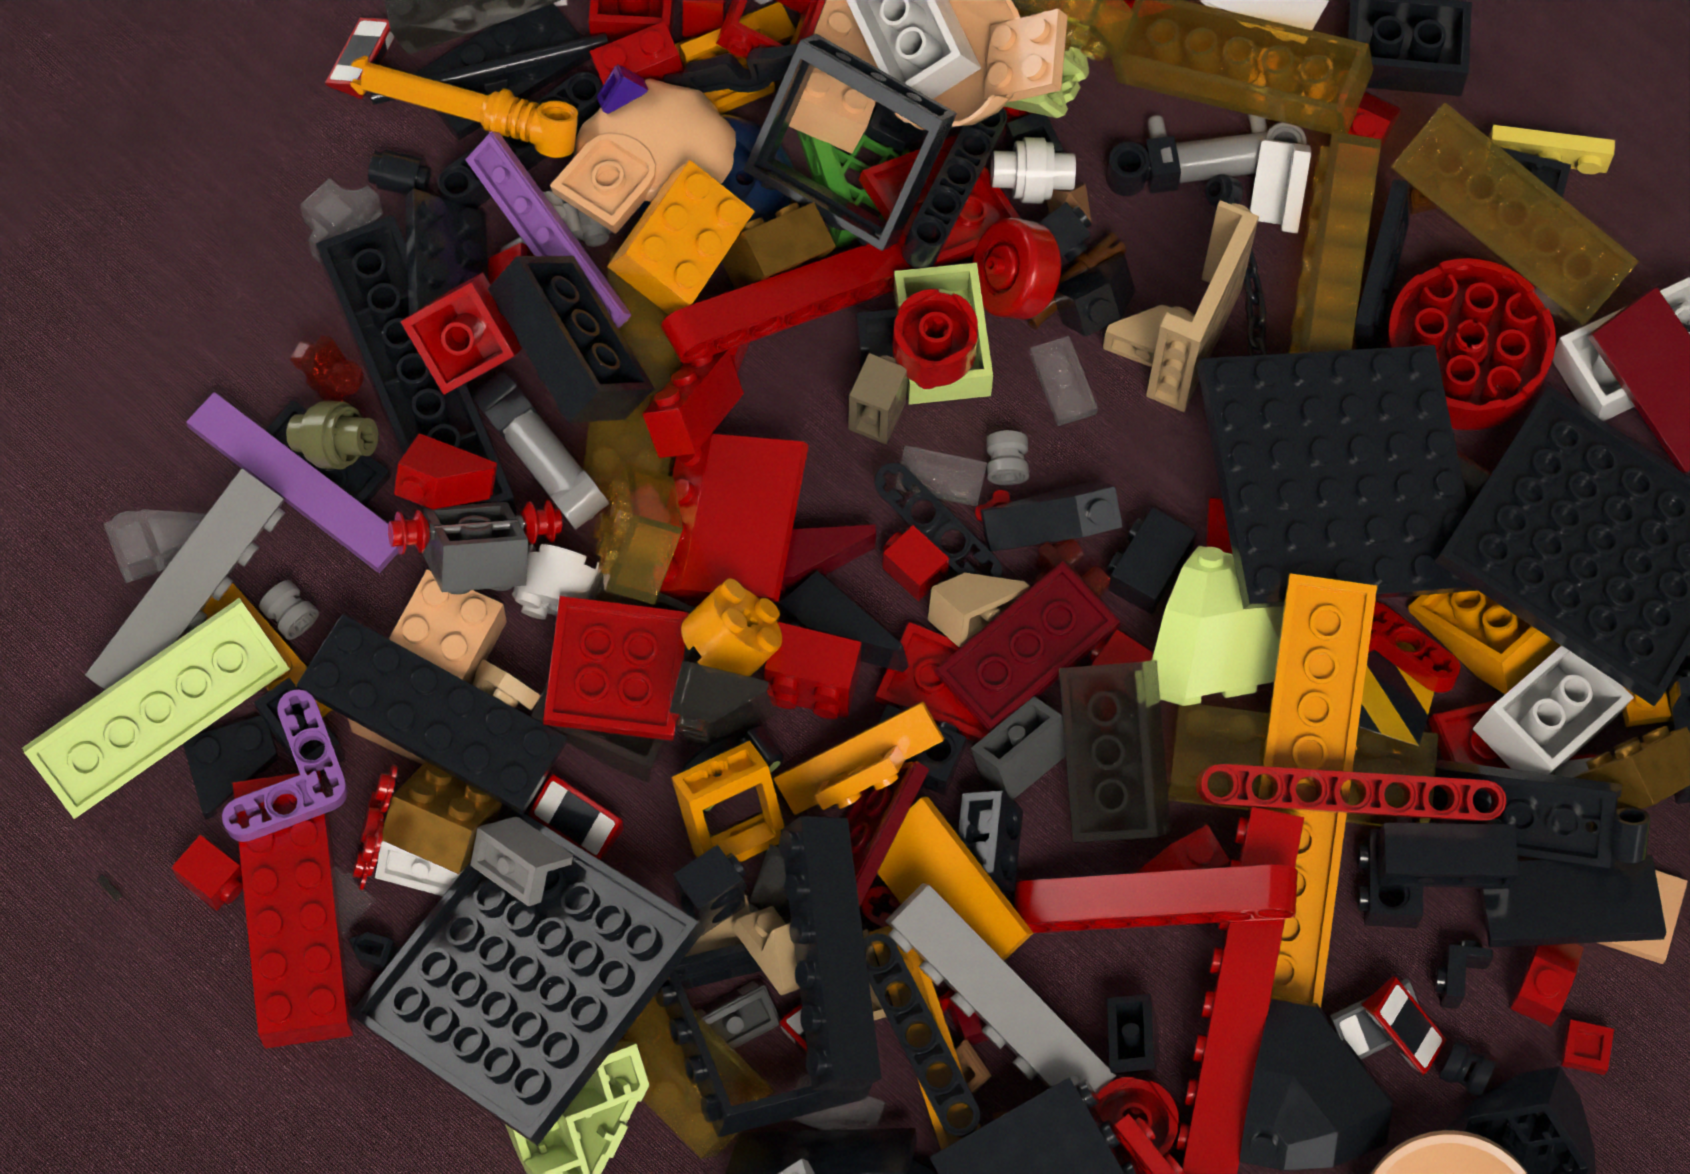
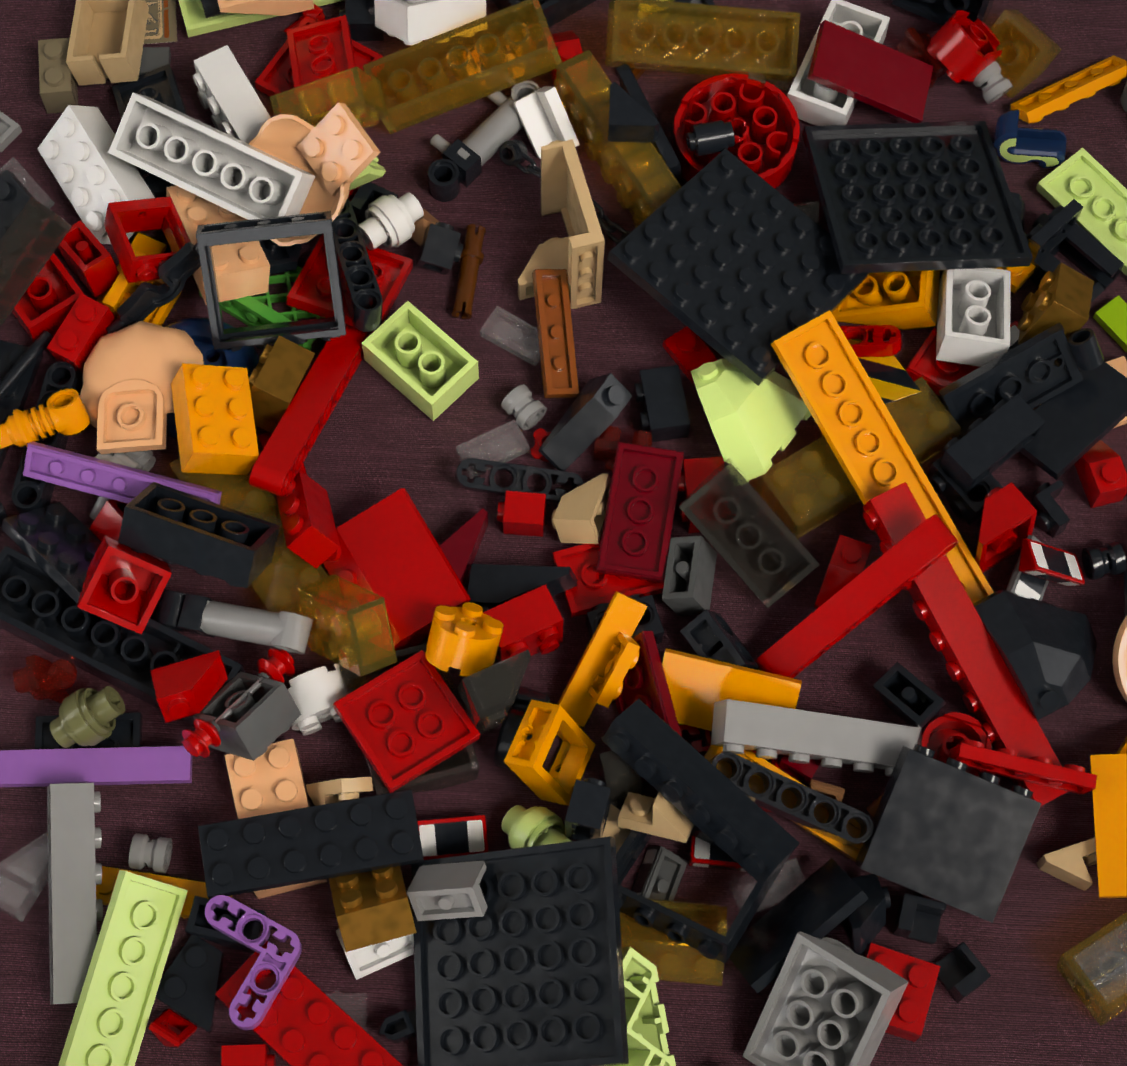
camera: 40 degrees left, 0 degrees up
red plant [352,765,398,890] -> none
dark purple slope [597,64,649,114] -> none
dark tan brick [848,353,907,445] -> none
black panel [856,309,898,371] -> none
red brick [892,289,978,389] -> none
red wheel [972,218,1061,320] -> none
black slope [1054,253,1136,337] -> none
red beam [1196,764,1506,821] -> none
none -> red slope [149,1009,198,1047]
none -> yellowish green piece [501,805,572,849]
none -> dark orange plate [532,269,579,398]
none -> black slope [608,82,659,143]
none -> black brick [686,119,735,157]
none -> red slope [975,482,1037,573]

